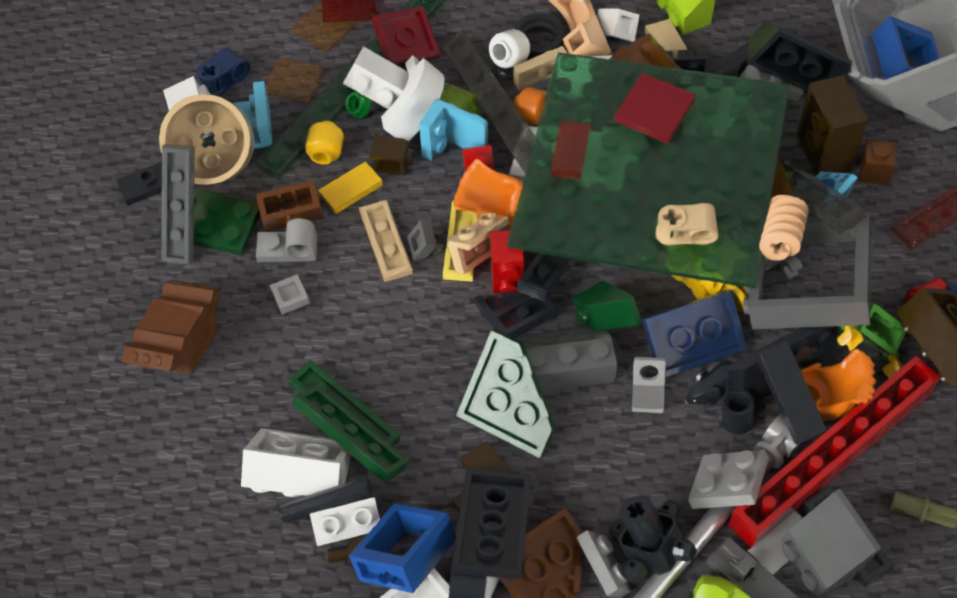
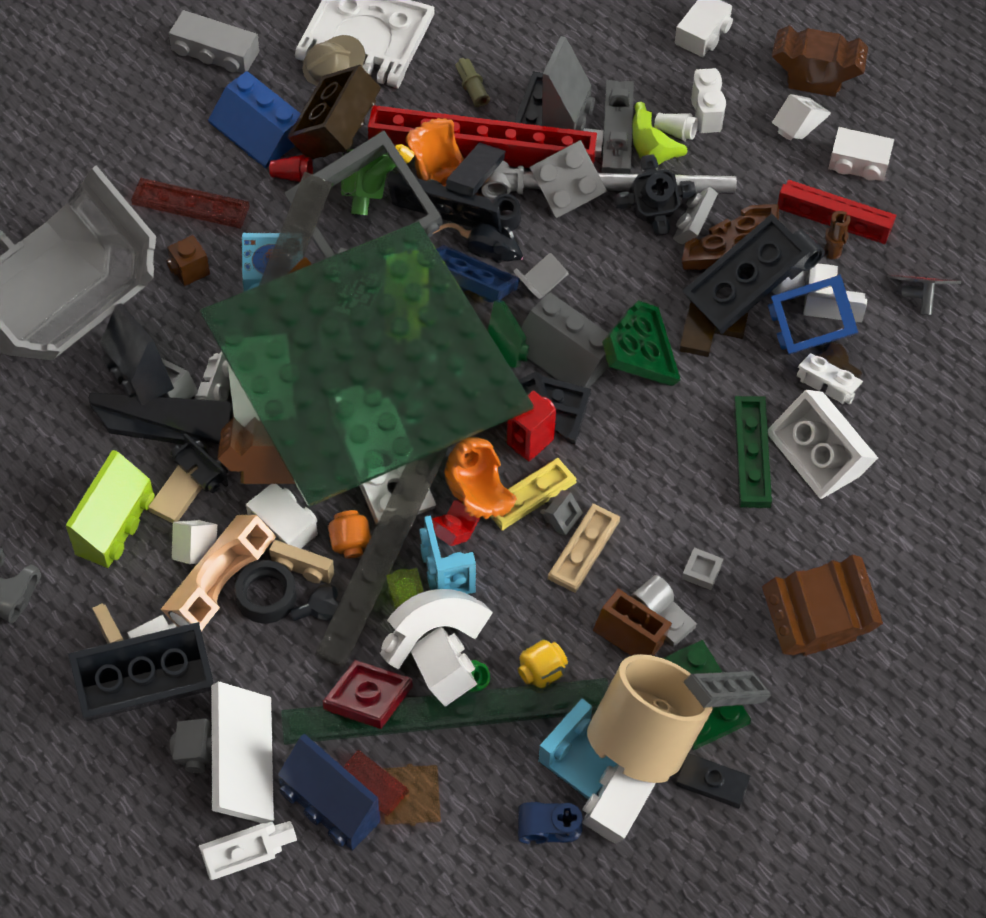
camera: 135 degrees left, 0 degrees up
clear orange piece [265,58,324,104] -> none
black axle [279,477,373,522] -> none
dark green plate [292,384,409,483] -> none
yellow tile [318,161,383,214] -> none
dark brown window [369,133,414,176] -> none
tan bracket [447,213,509,274] -> none
white head [489,29,530,68] -> none
clear red tile [551,120,591,179] -> none
dark red tile [614,73,696,144] -> none
tan piece [655,203,718,246] -> none
light nougat piece [759,195,809,261] -> none
dark brown brick [796,75,868,176] -> none
blue window [872,16,940,80] -> none

